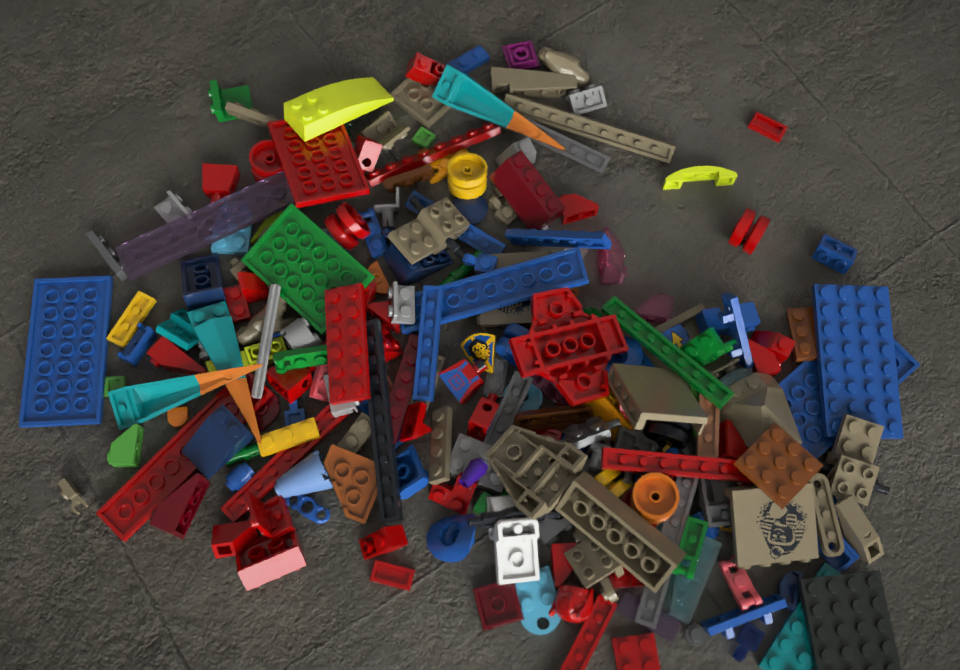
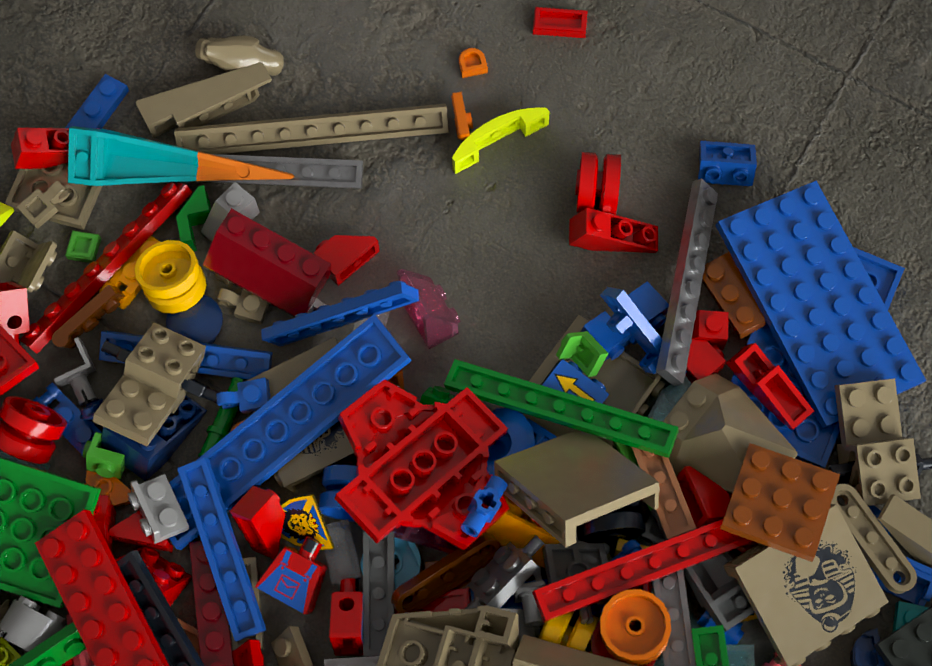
camera: 20 degrees left, 0 degrees up
magenta piece [502,40,540,70] -> none
light grey bracket [565,84,607,115] -> none
clear pink slope [634,293,674,324] -> none
green bracket [680,327,737,367] -> none
none -> dark tan plate [17,181,70,229]
none -> bright green bracket [82,432,125,479]
none -> green slope [176,185,211,251]
none -> red slope [230,486,285,559]
none -> orange plate [451,92,473,140]
none -> orange tile [459,48,488,78]
none -> blue axle [461,476,508,537]
none -> bright green bracket [556,331,609,377]
none -> red slope [569,208,658,253]
none -> flat silver plate [656,179,718,386]
none -> red slope [726,343,814,430]

